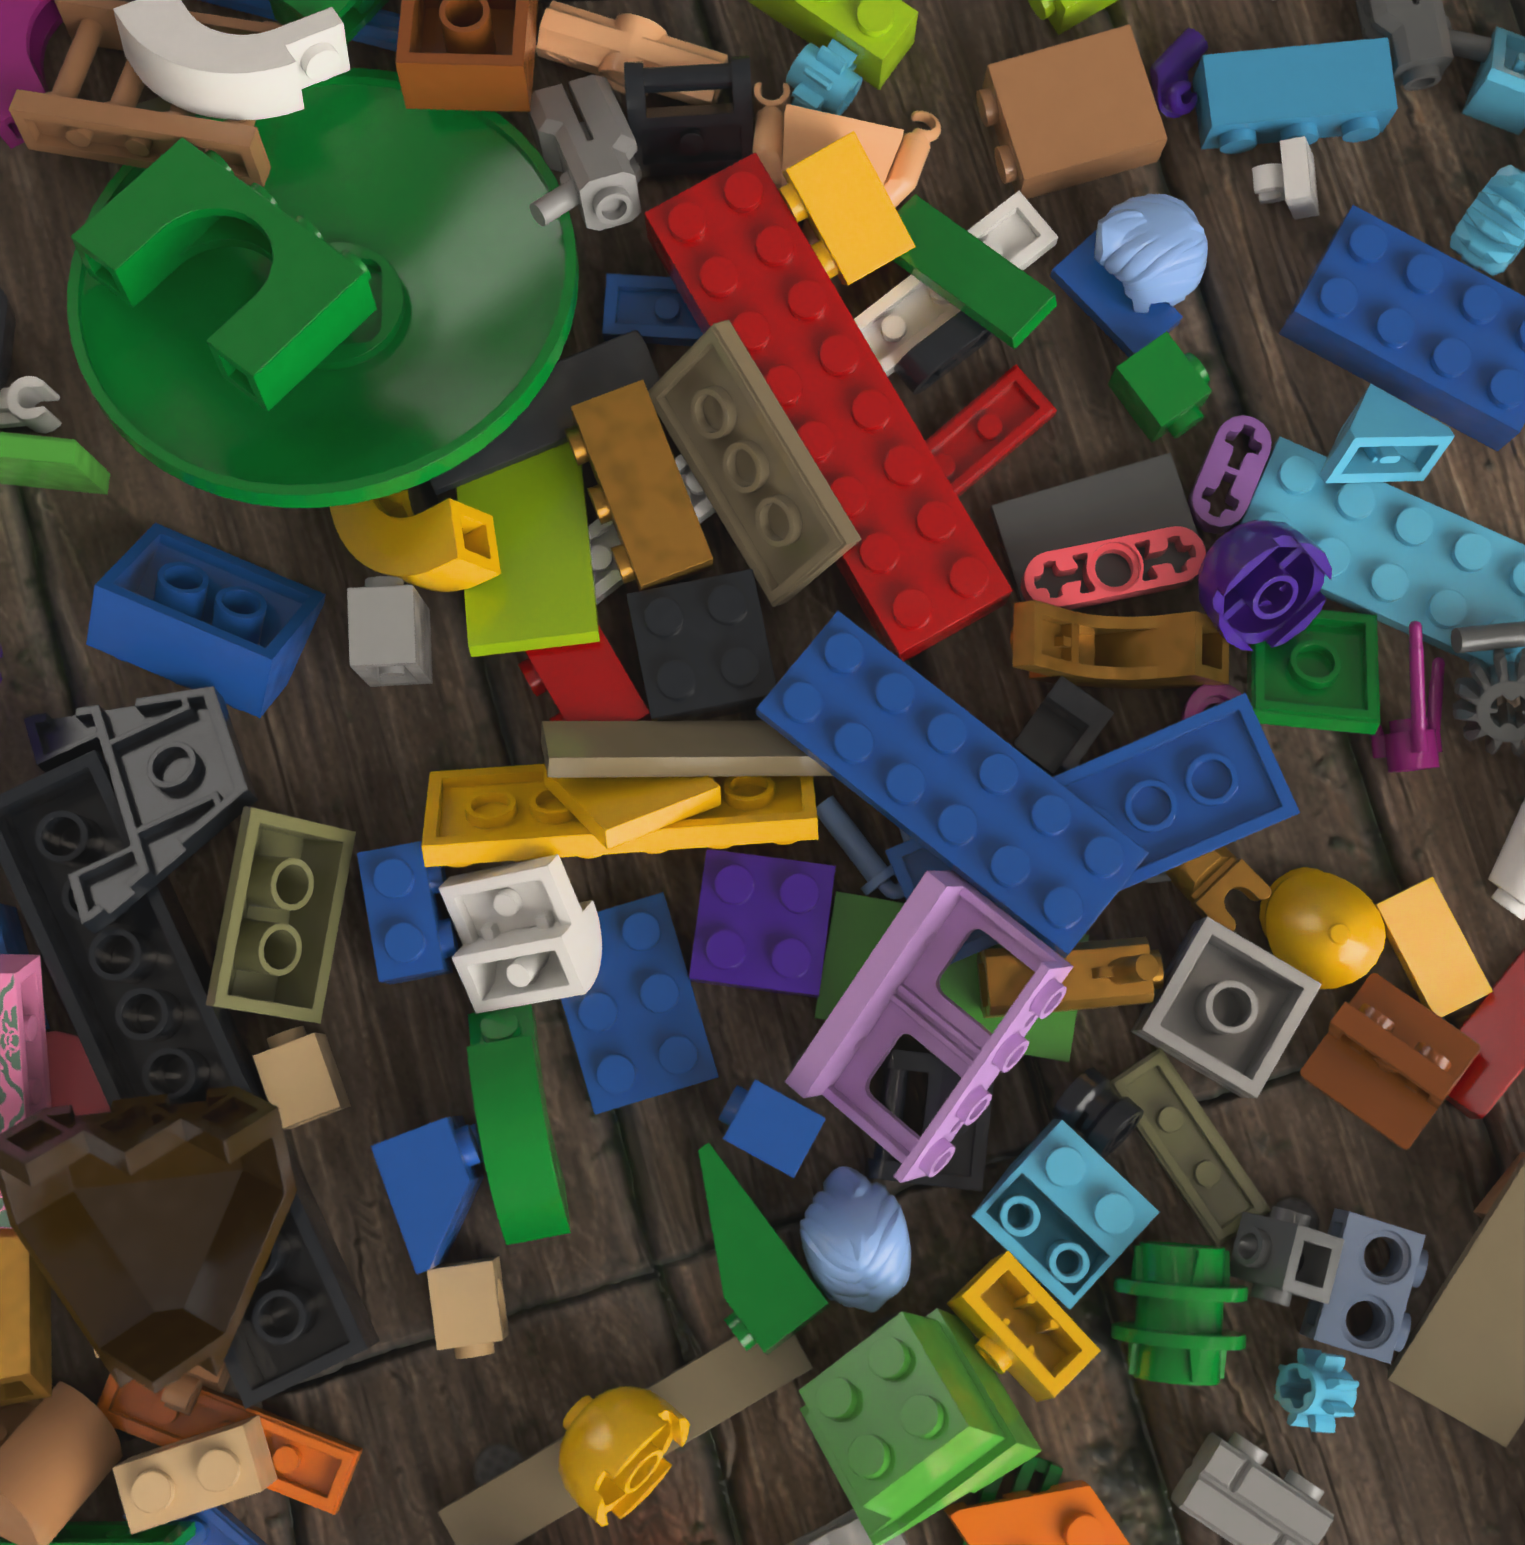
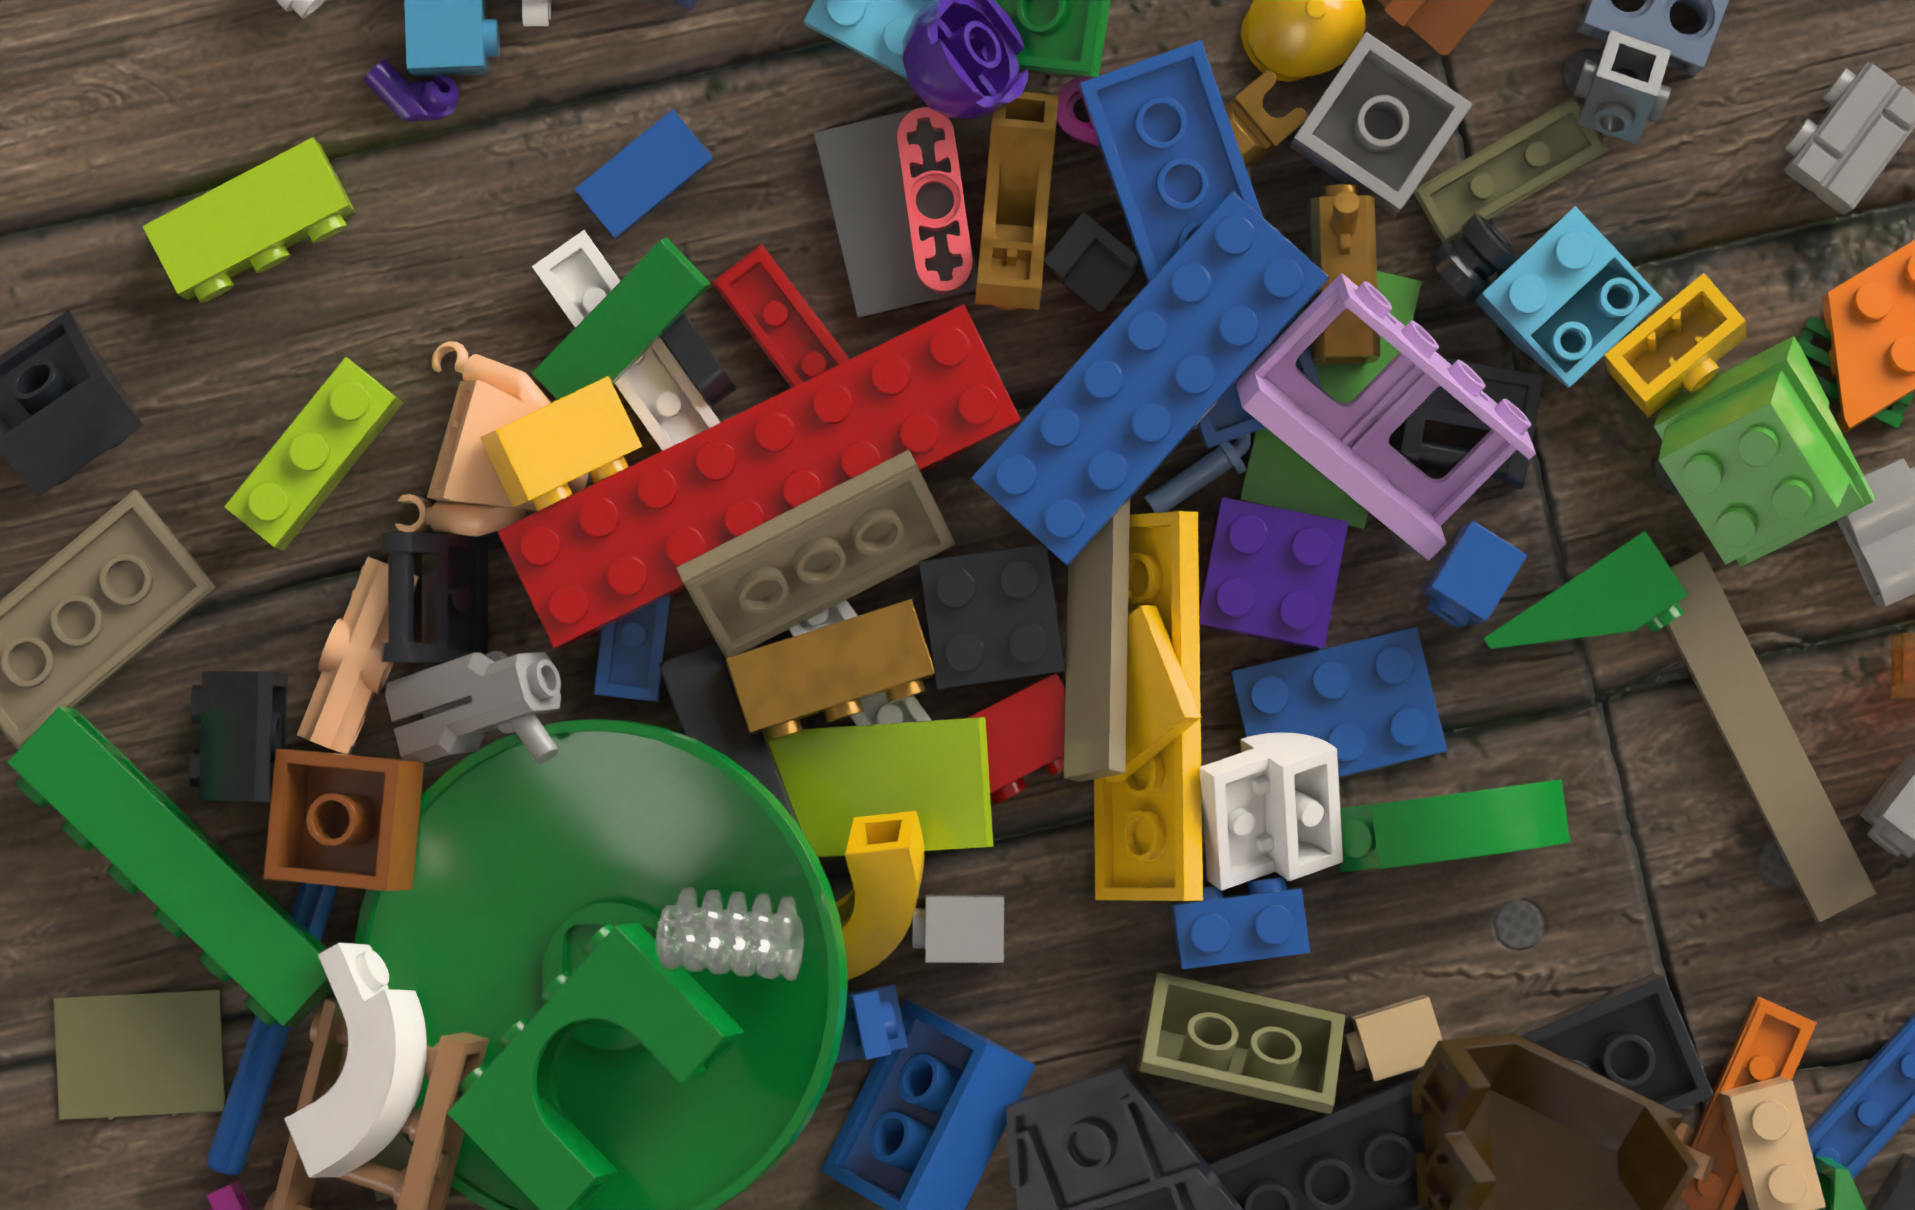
camera: 90 degrees left, 5 degrees up
blue slope [370,1115,484,1275] -> none
tan brick [427,1256,509,1359] -> none
yellow cylinder [558,1386,690,1527] -> none
medium azure gear [786,39,863,116] -> none
light blue hair [800,1166,911,1313] -> none
medium nougat brick [976,24,1168,199] -> none
light blue hair [1094,194,1208,313] -> none
green brick [1107,331,1212,443] -> none
green piece [1111,1241,1248,1386] -> none
medium lavender beam [1188,415,1272,534] -> none
medium azure gear [1274,1348,1359,1433] -> none
none -> clear piece [656,887,804,981]
none -> blue brick [835,984,908,1063]

